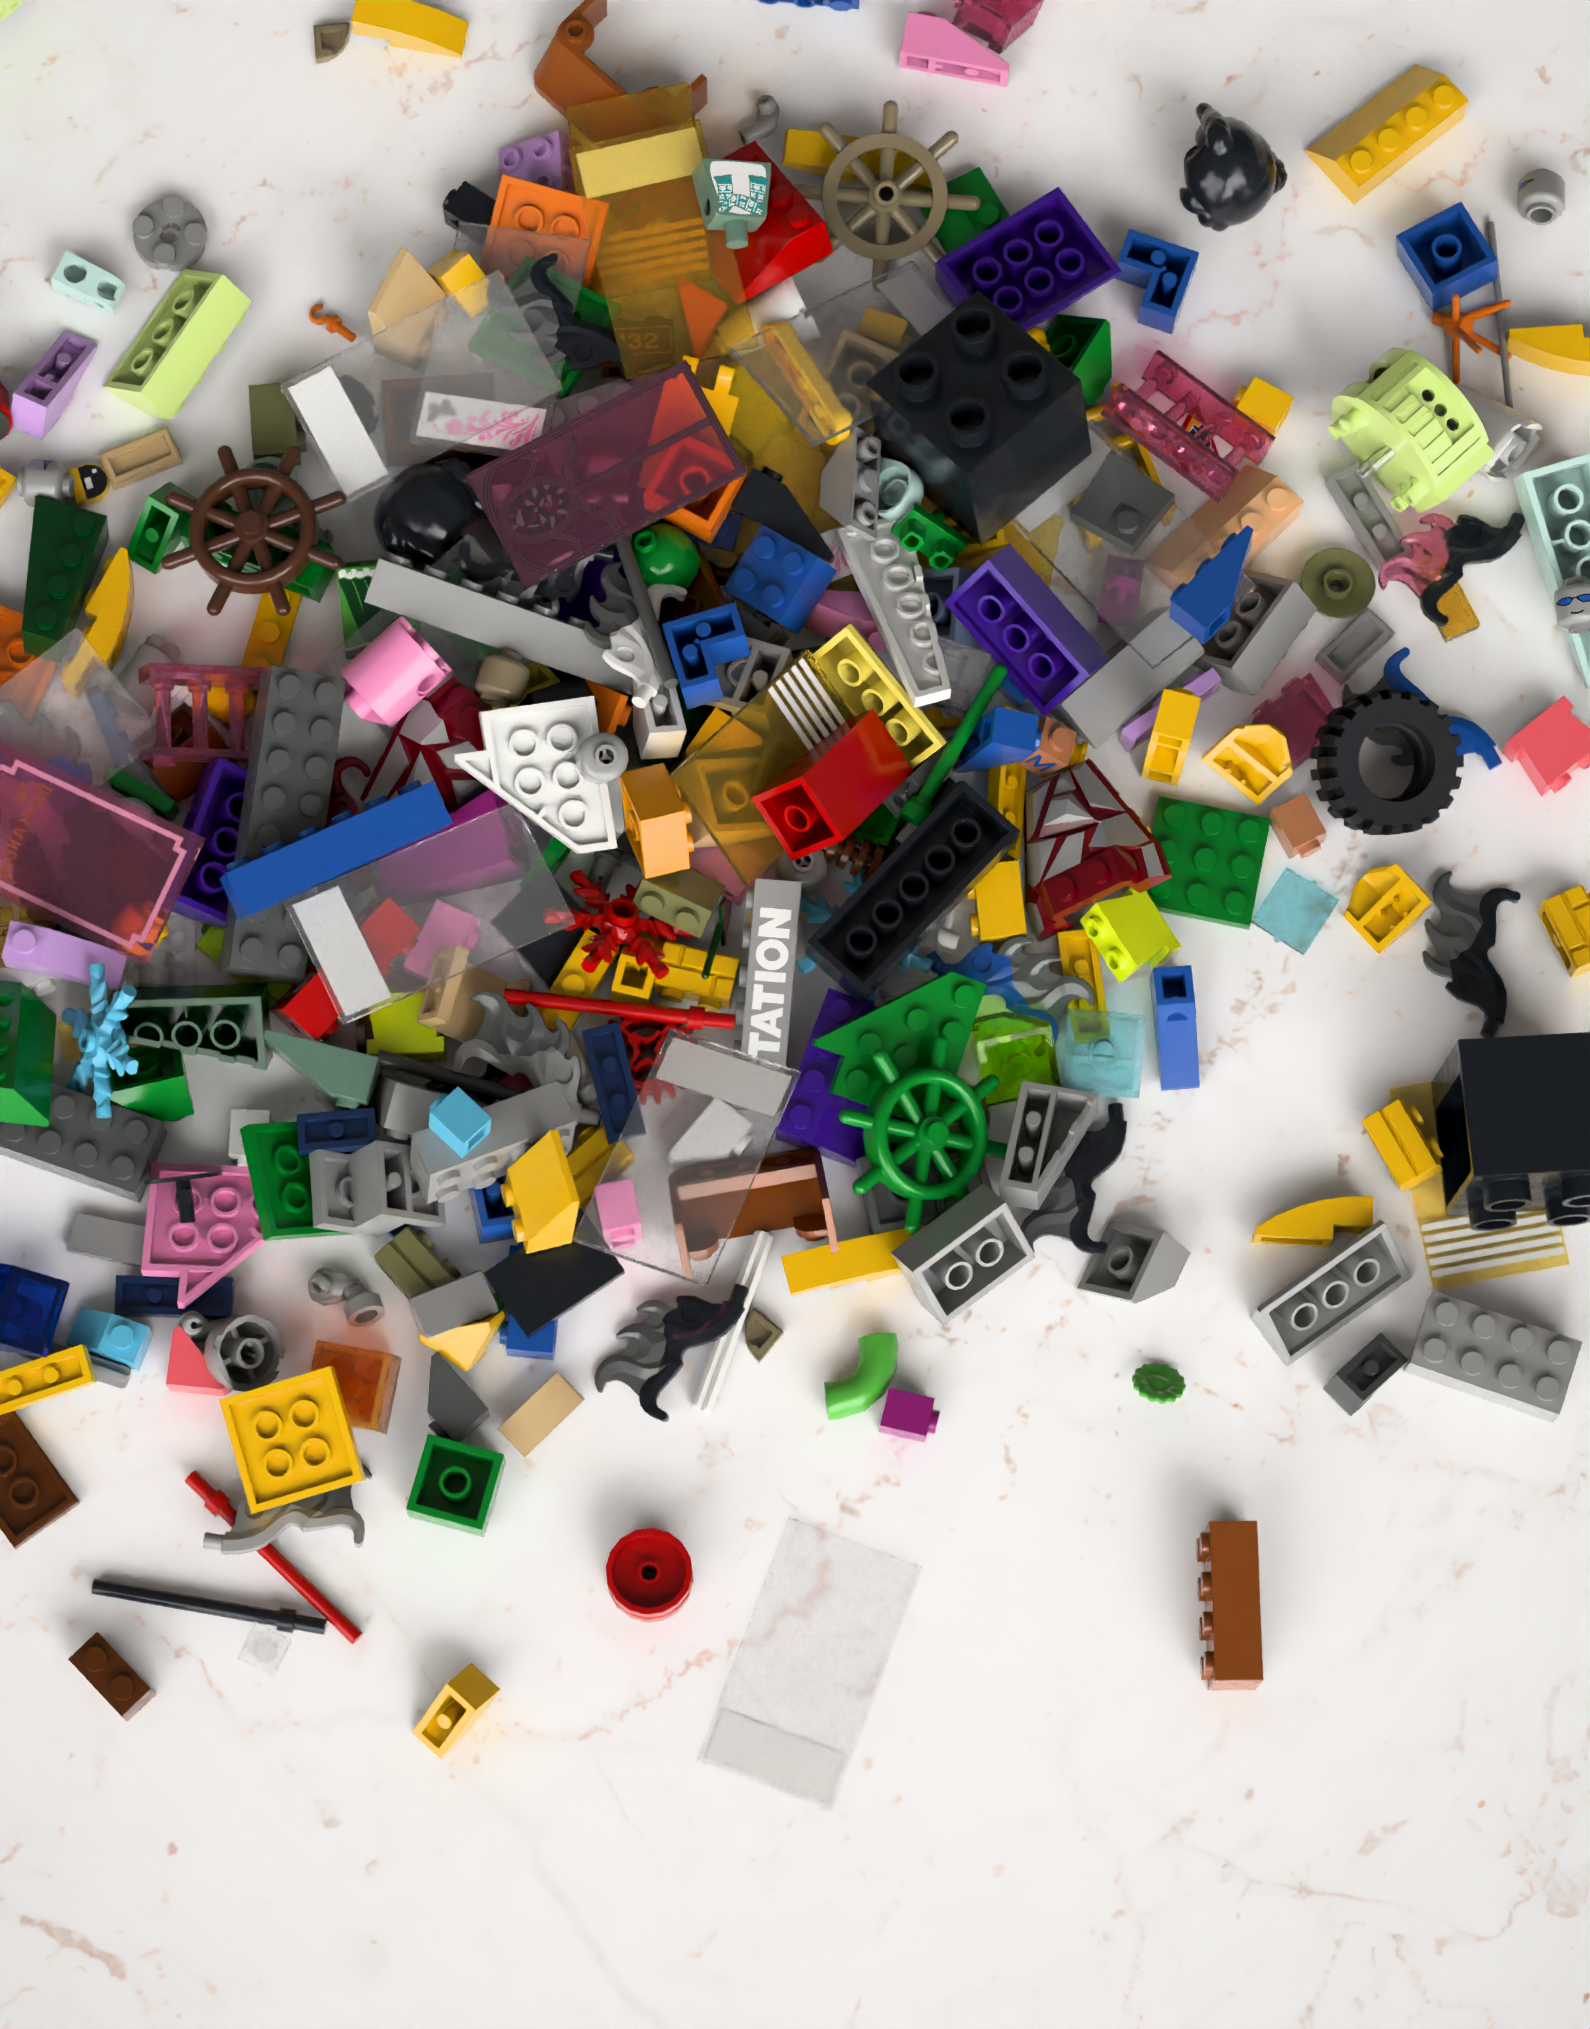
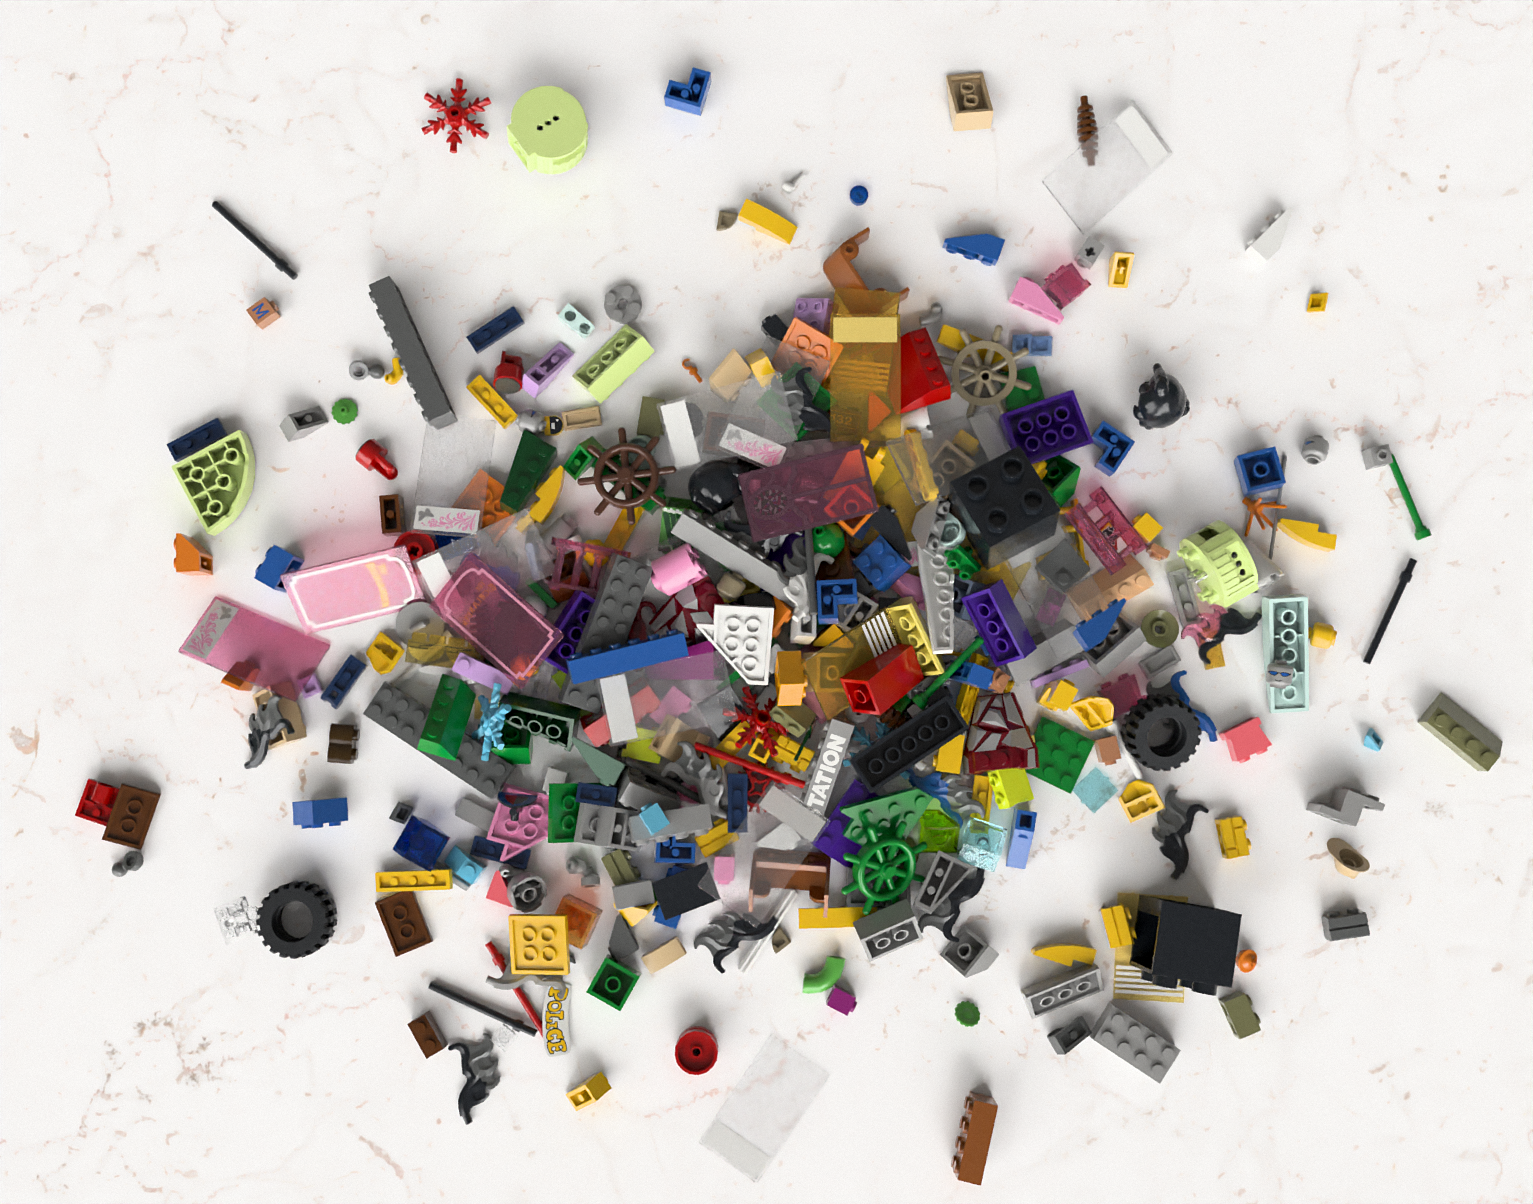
camera: 15 degrees right, 10 degrees up
yellow slope [501,1129,580,1254] -> none
light grey head [575,732,629,784] -> none
torso [692,158,771,249] -> none
yellow slope [1306,64,1469,205] -> none
none -> piece [448,1033,501,1125]
none -> sticker [542,984,572,1057]
none -> medium blue slope [1012,334,1053,356]
none -> white piece [1104,718,1147,782]
none -> nougat plate [1145,543,1170,561]

